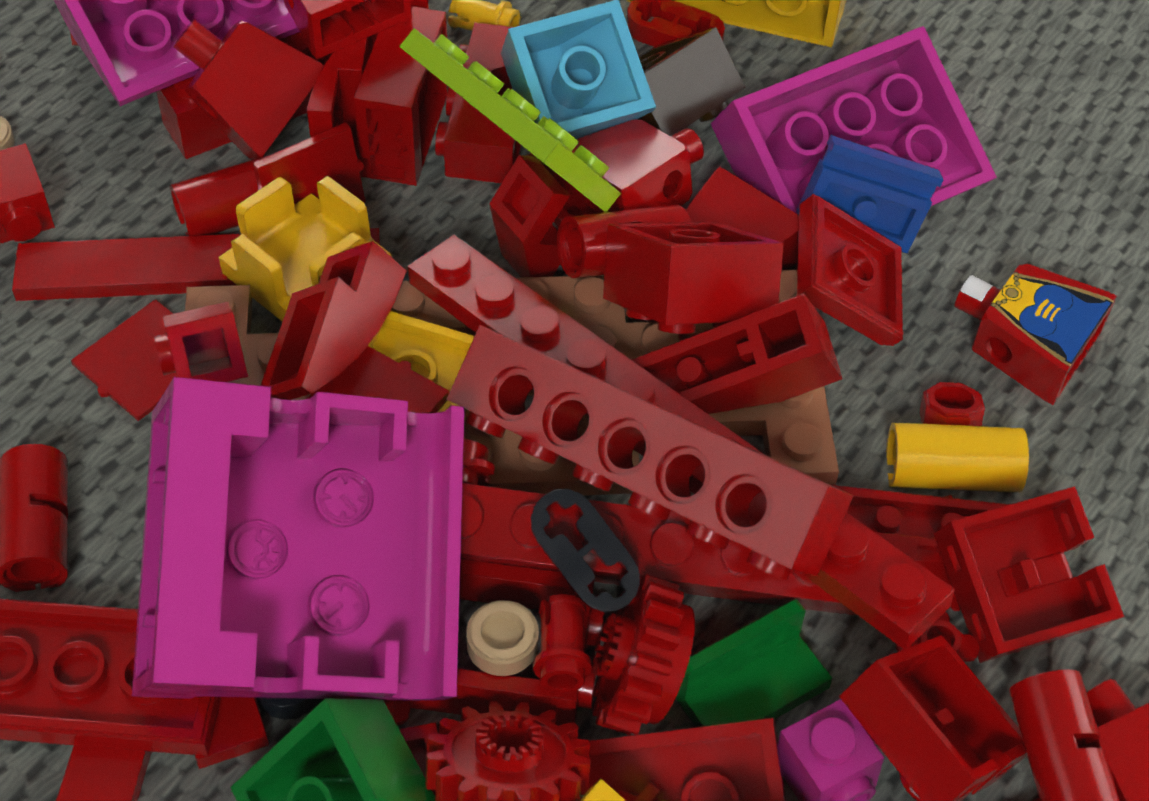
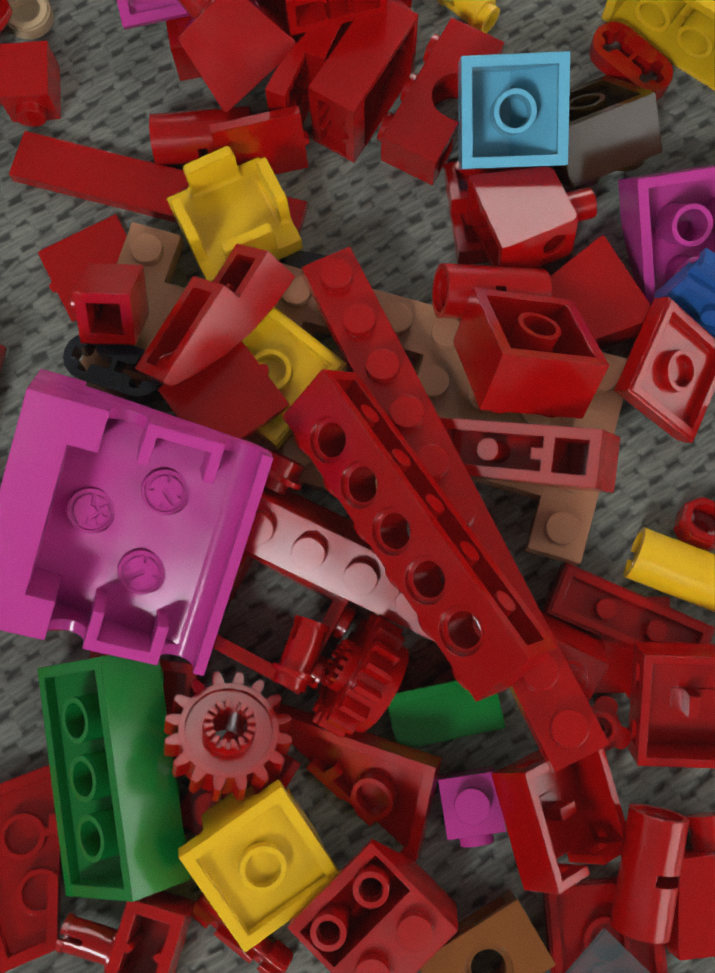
camera: 25 degrees right, 25 degrees up
lime plate [399,28,621,212] -> none
tan tile [466,600,539,676] -> none
red slope [489,155,570,278] -> none
black beam [531,489,640,612] -> none

